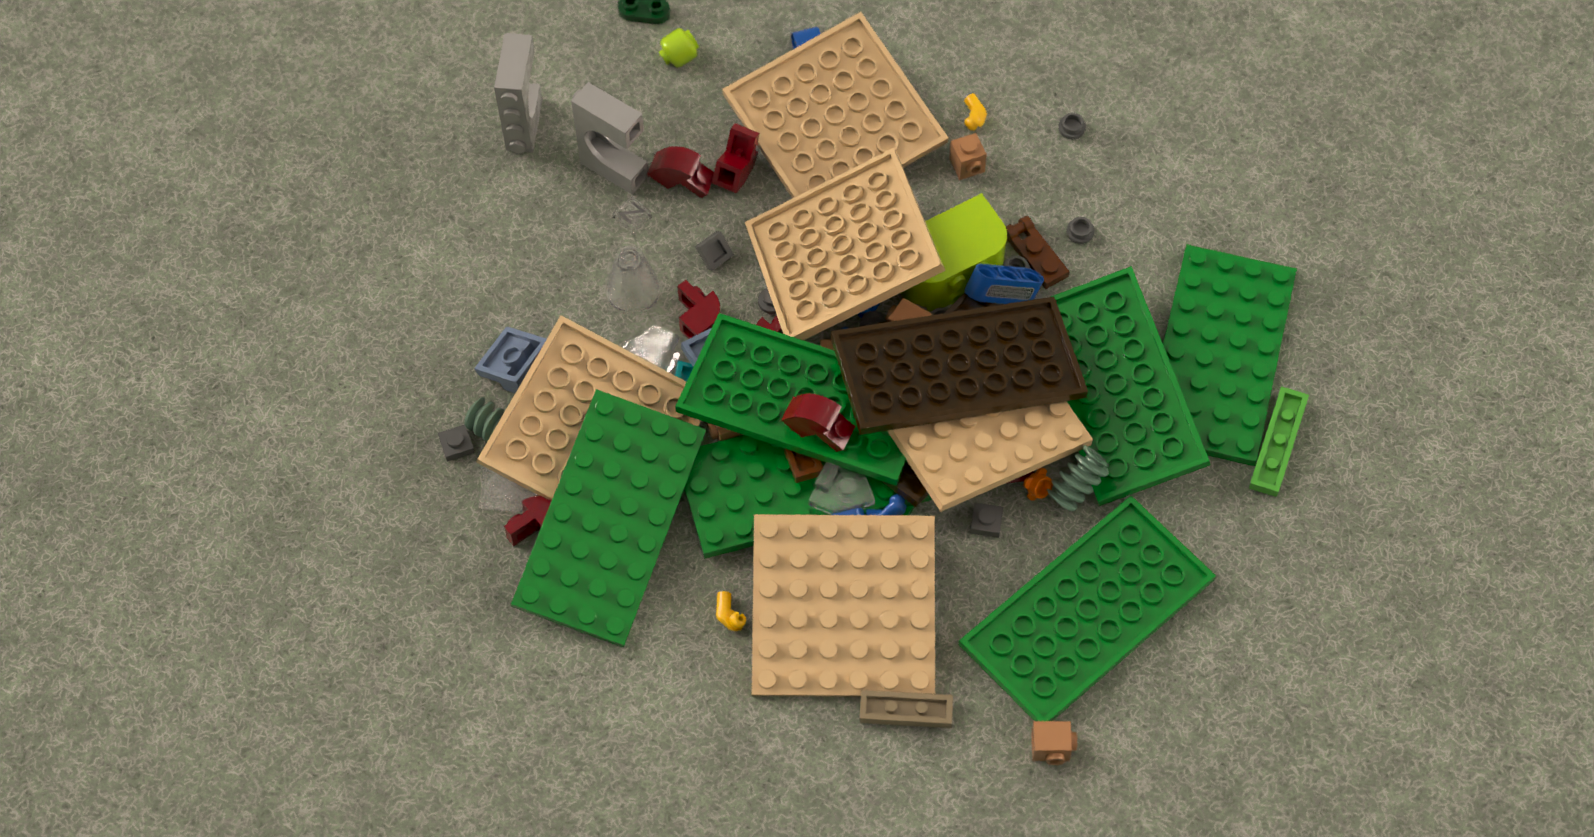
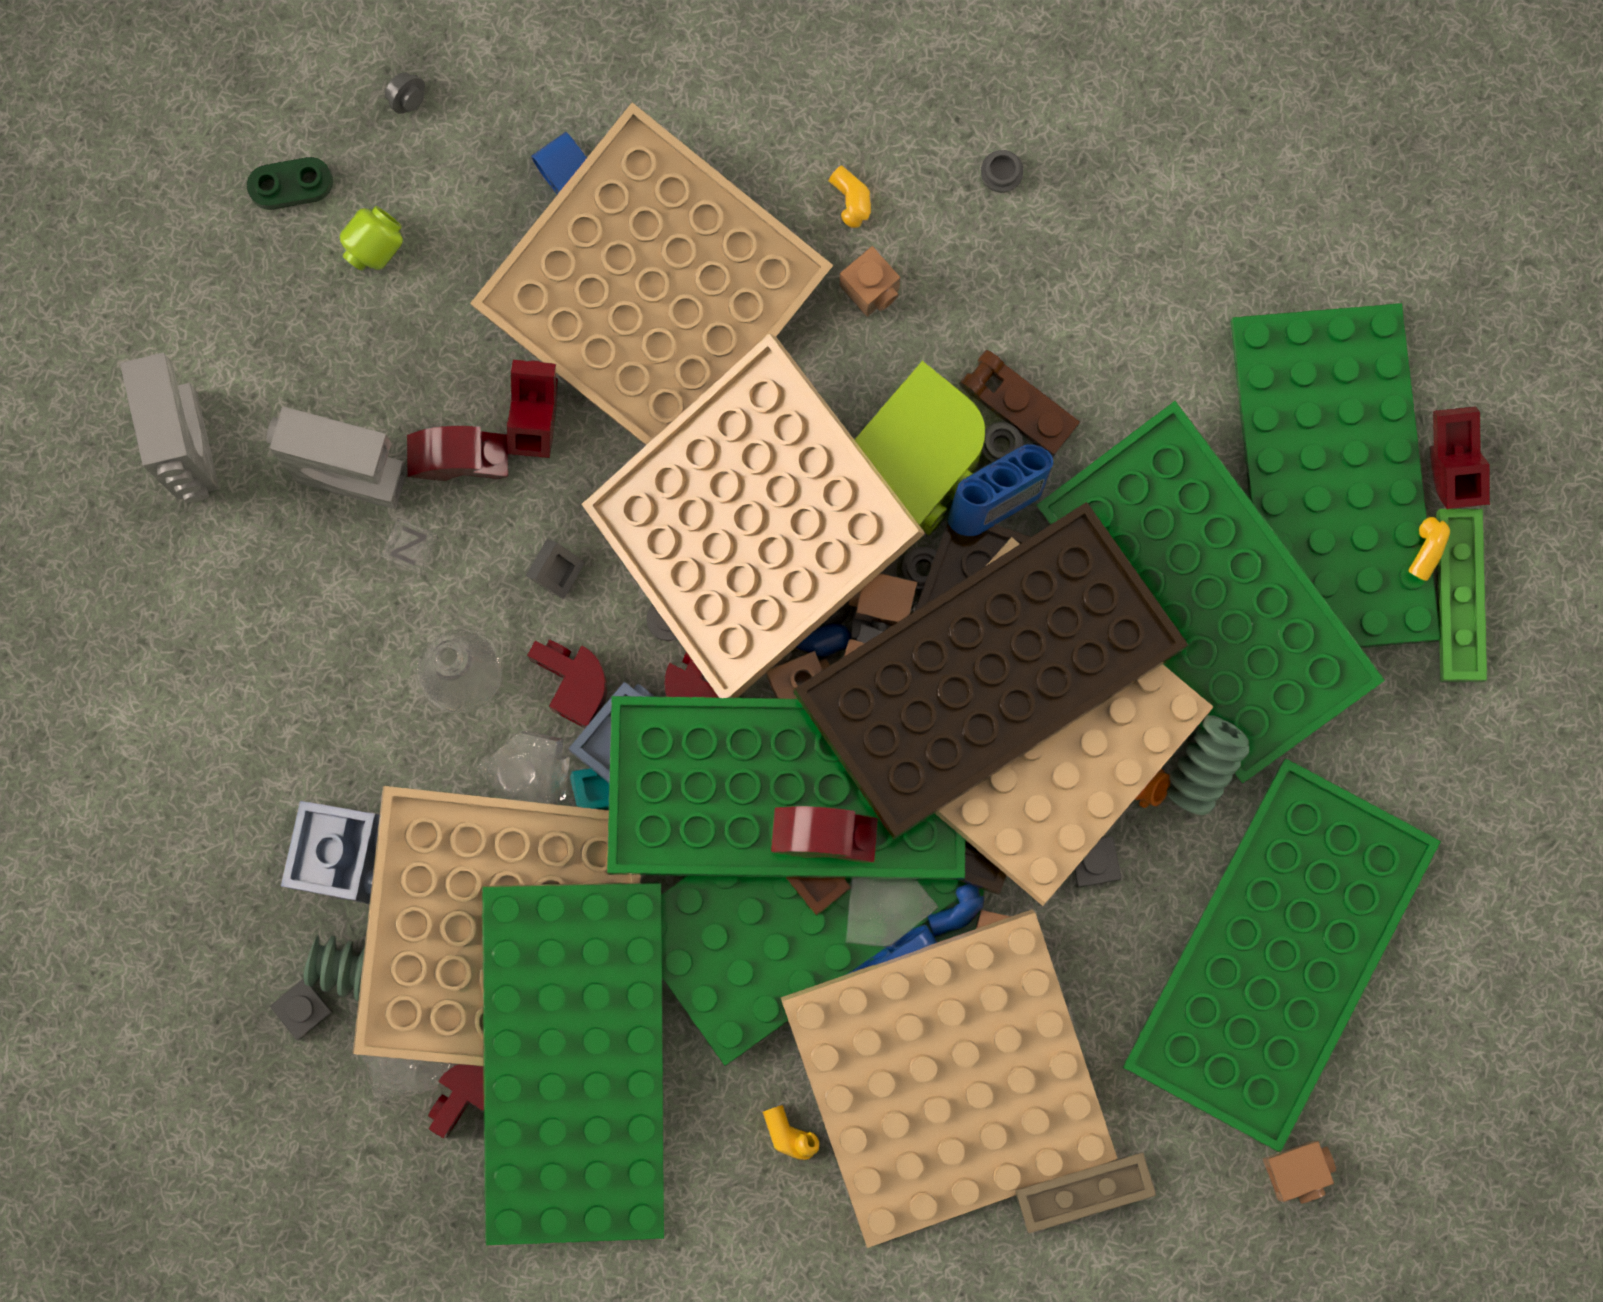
camera: 20 degrees left, 20 degrees up
dark grey plate [1066,217,1094,244] -> none
none -> yellow arm [1408,517,1450,581]
none -> dark red brick [1430,406,1490,509]

